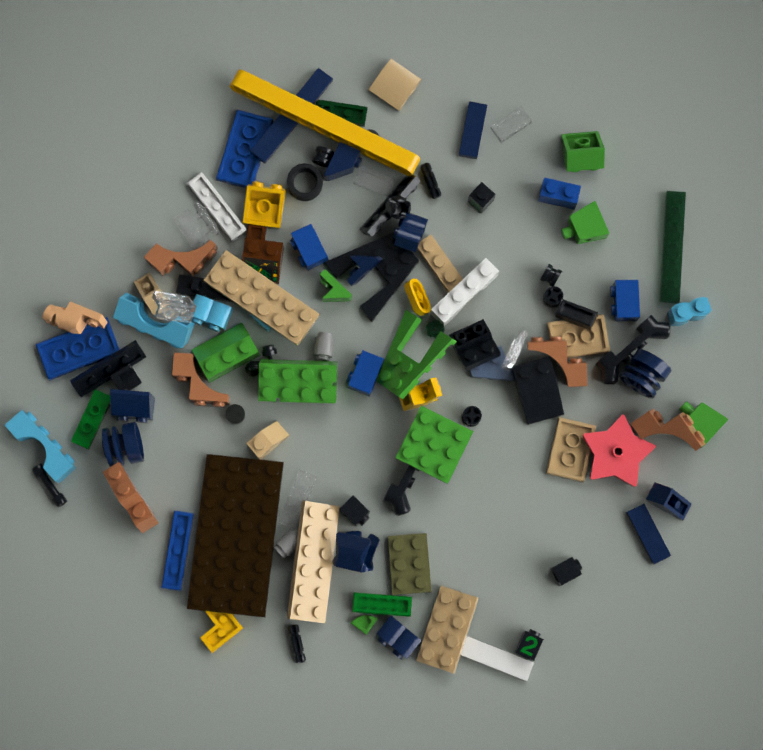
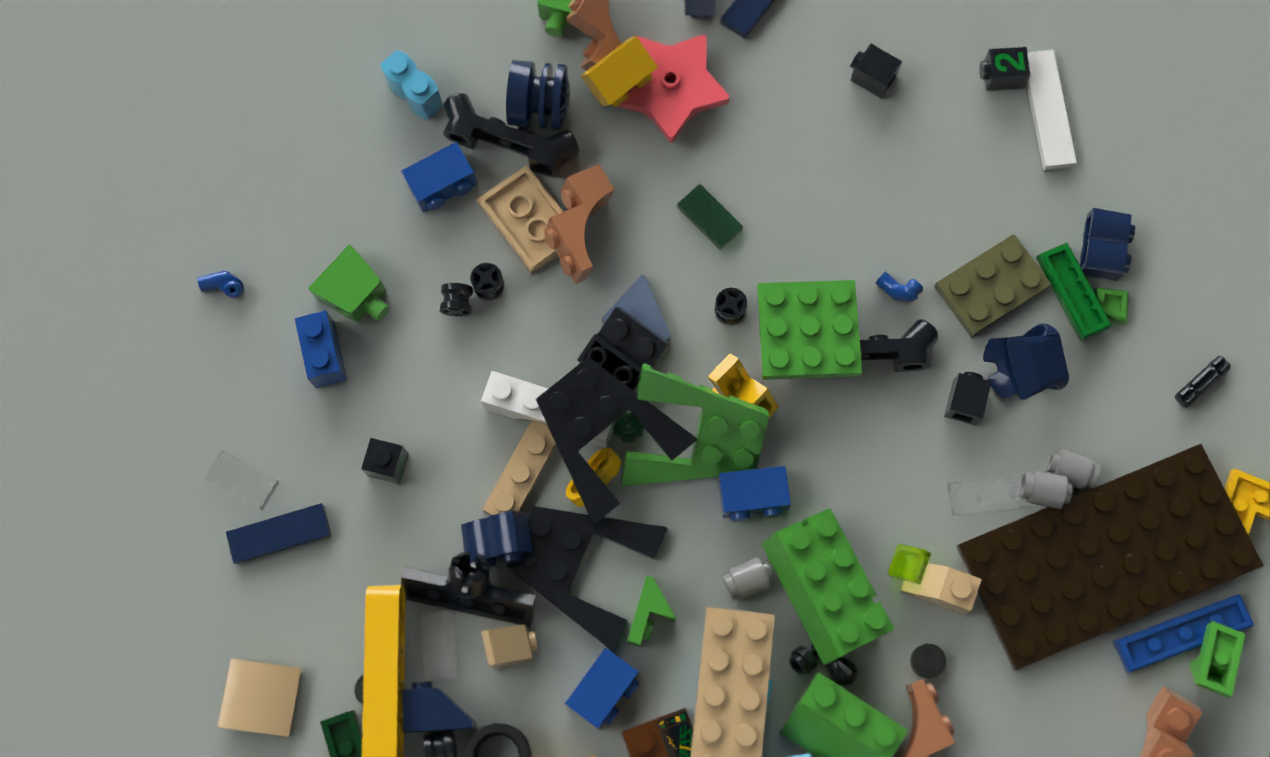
camera: 115 degrees left, 5 degrees down
tan plate [287,501,340,623] -> none
dark blue slope [347,255,382,286] -> none
tan plate [416,586,479,674] -> none
black axle [420,163,441,199] -> none
clear tile [502,331,529,371] -> none
black slope [511,356,564,425] -> none
tan tile [546,417,596,482] -> none
black tile [555,299,598,331] -> none
bright green slope [561,131,605,172] -> none
clear green plate [660,191,686,304] -> none
none -> blue arm [197,271,244,298]
none -> tan slope [481,624,539,670]
none -> black wing [535,357,698,525]
none -> yellow brick [580,36,658,107]
none -> clear green tile [677,184,743,250]
none -> blue arm [875,271,923,302]
none -> clear neon green tile [887,543,931,585]
none -> light grey brick [1019,470,1072,509]
none -> bright green slope [1189,621,1245,698]

